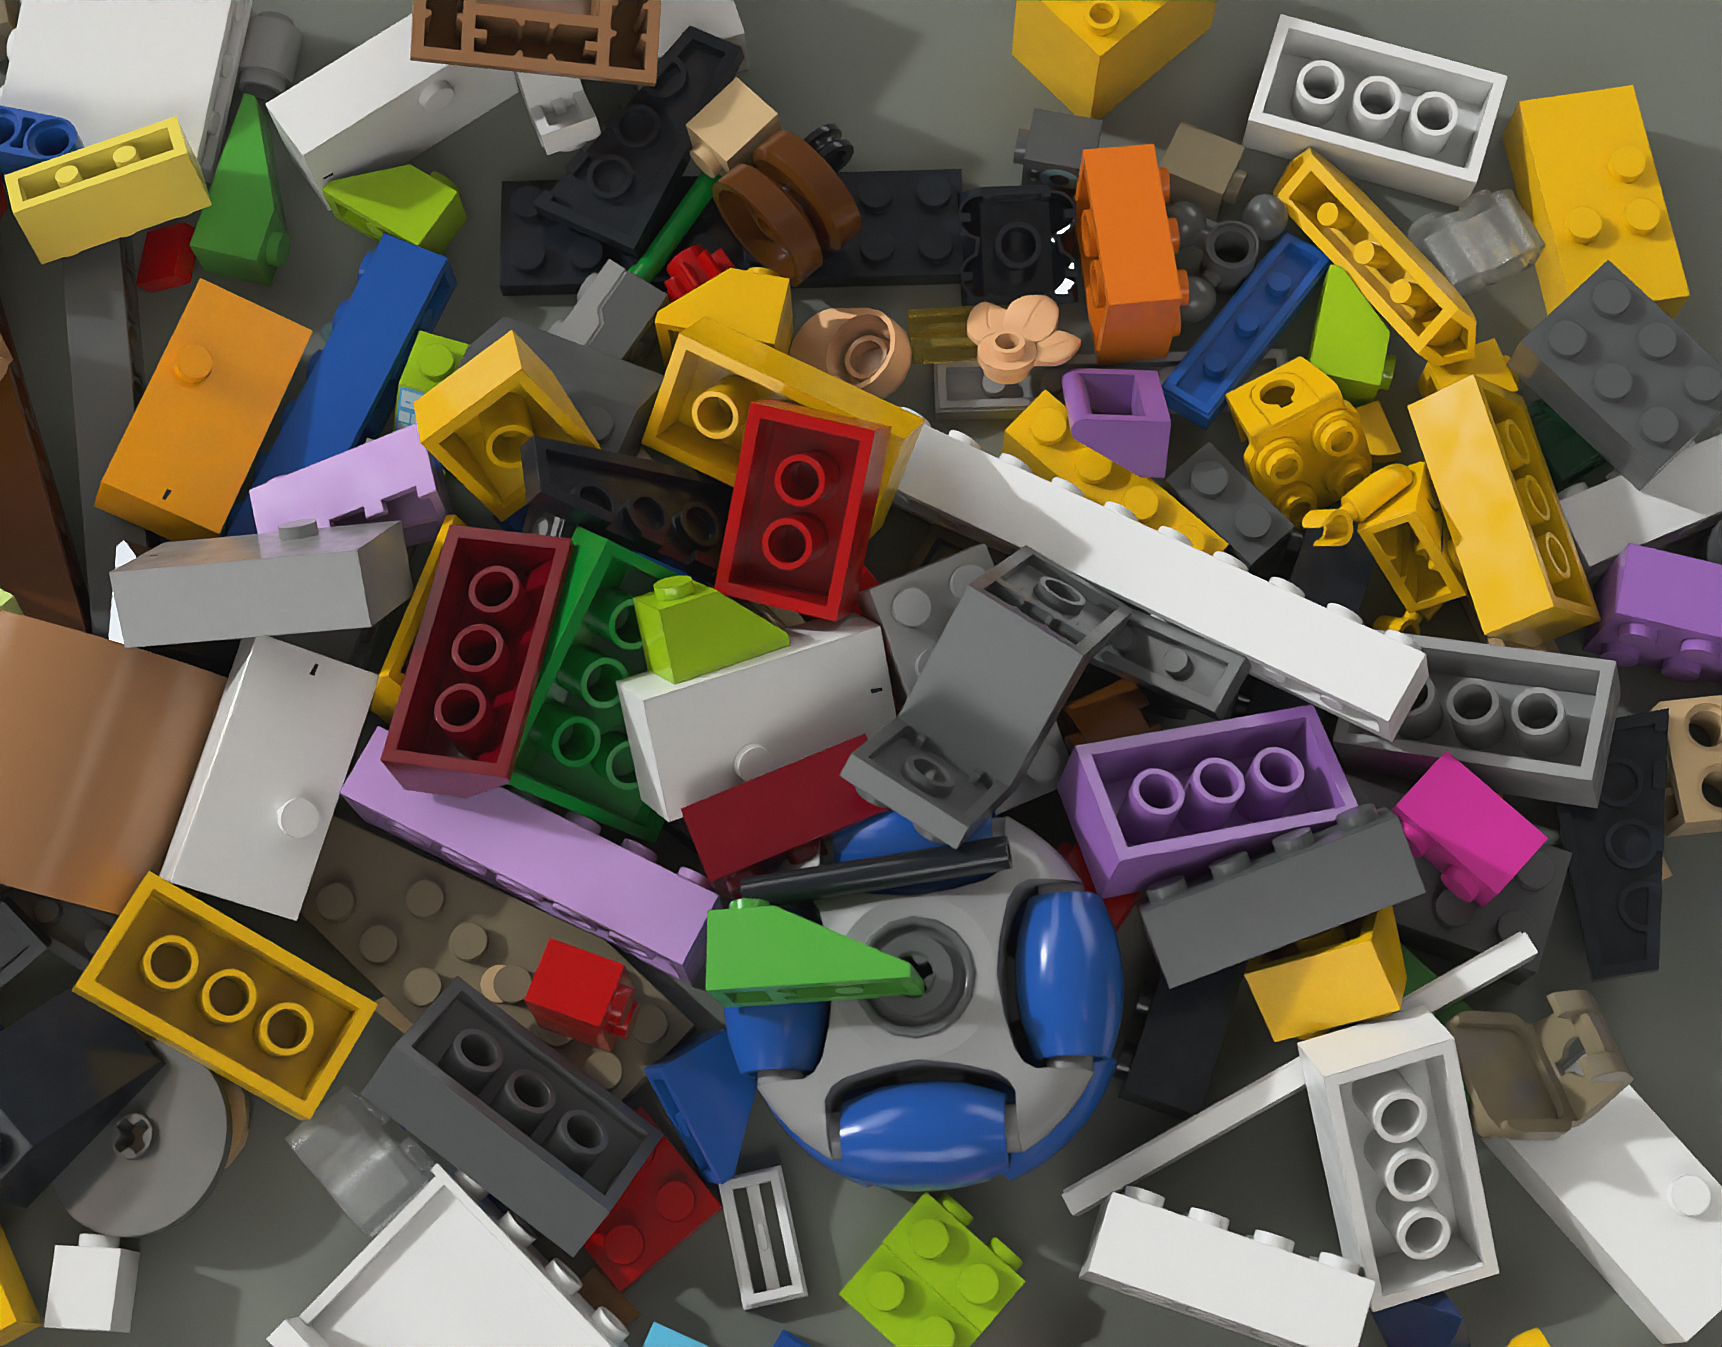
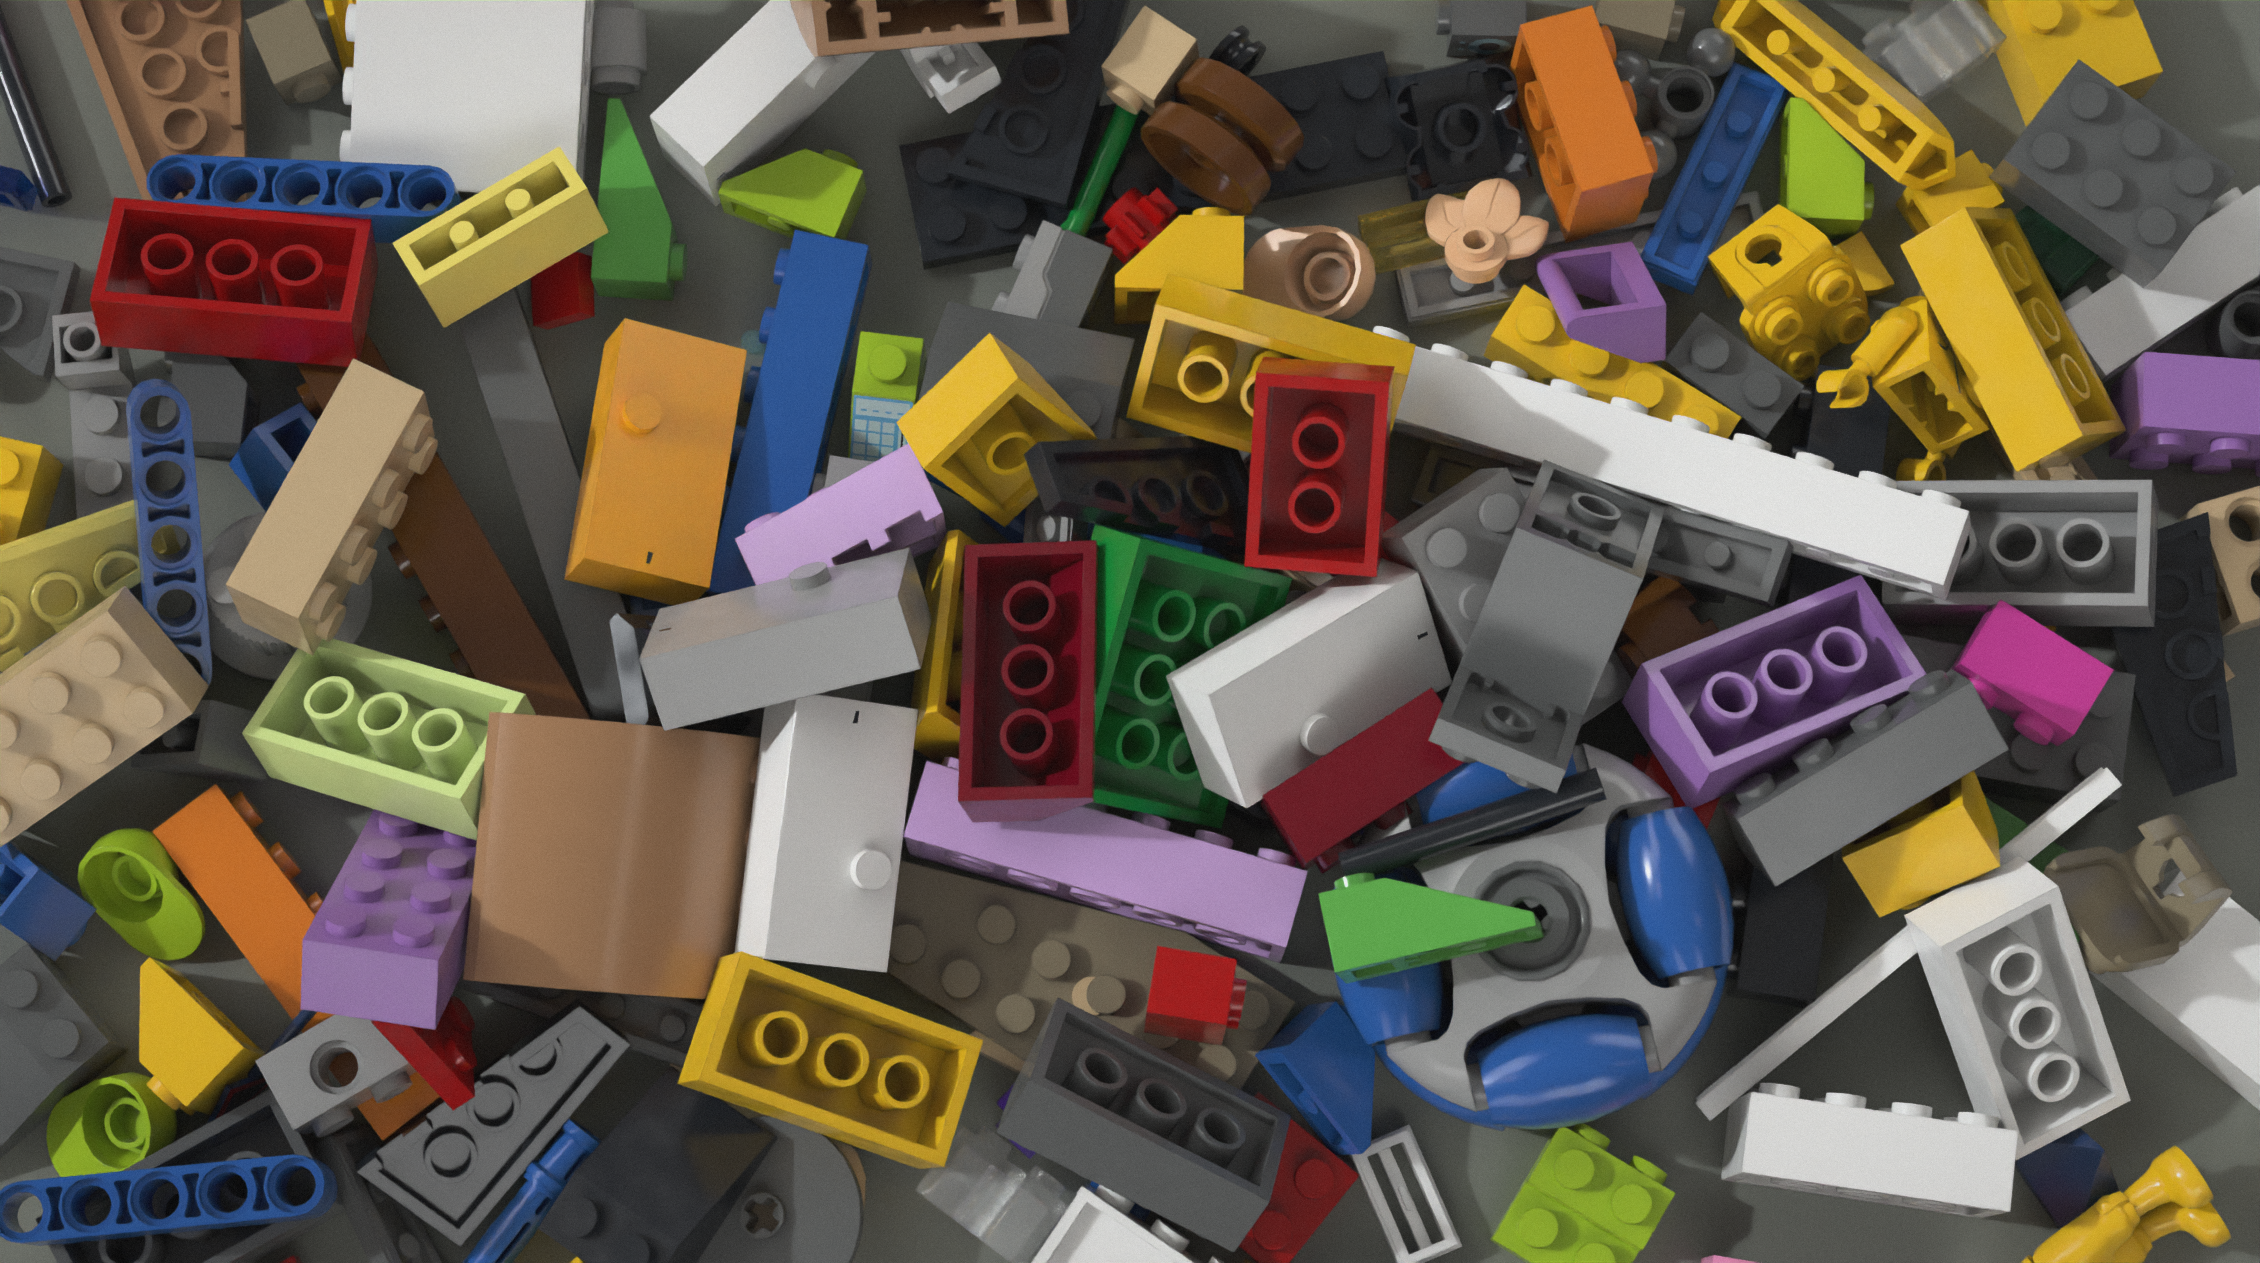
camera: 15 degrees left, 5 degrees up
lime slope [633,575,790,685] -> none

